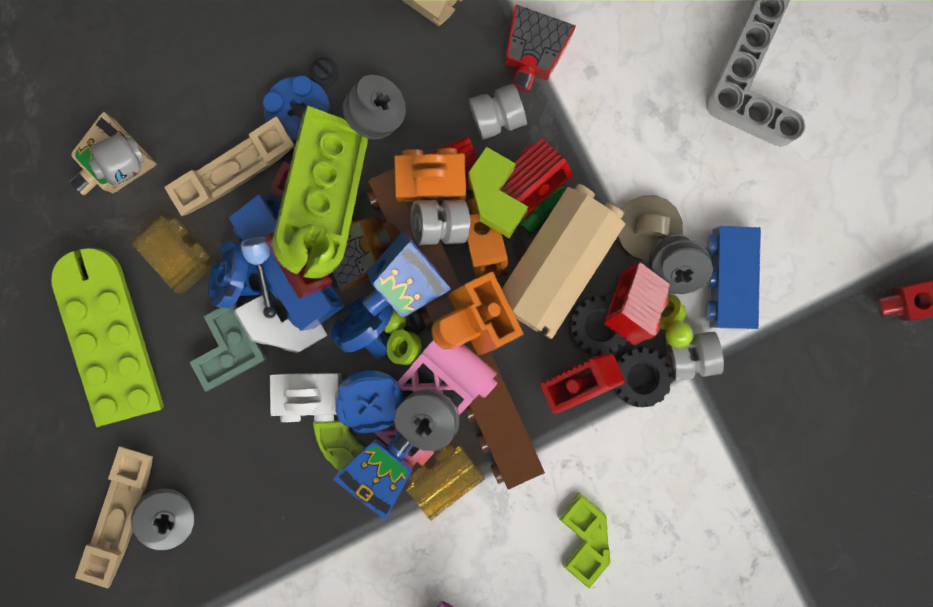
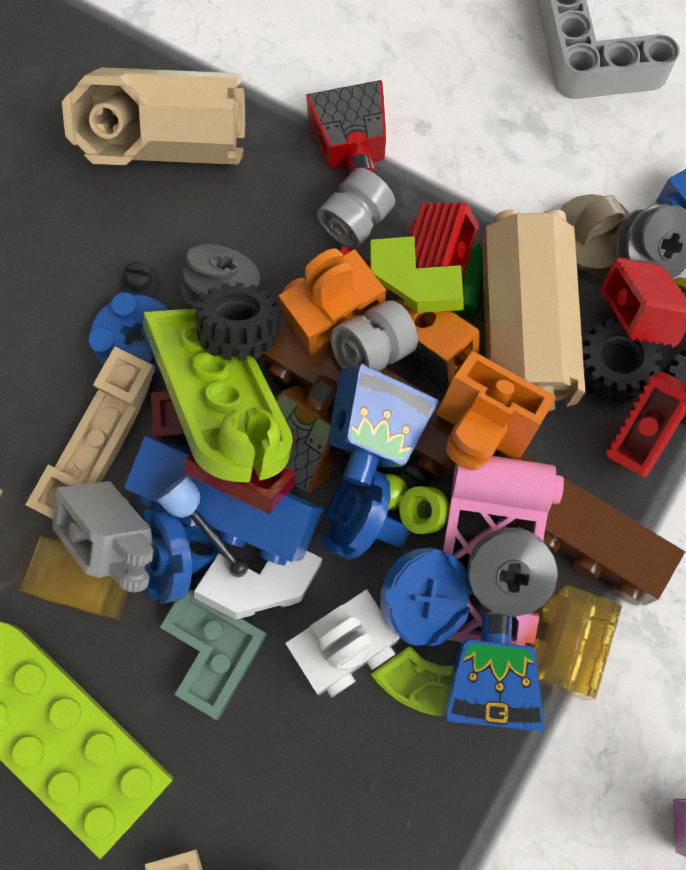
camera: 30 degrees left, 15 degrees down
none -> light grey hinge [52,481,154,593]
none -> black tyre [196,282,278,361]

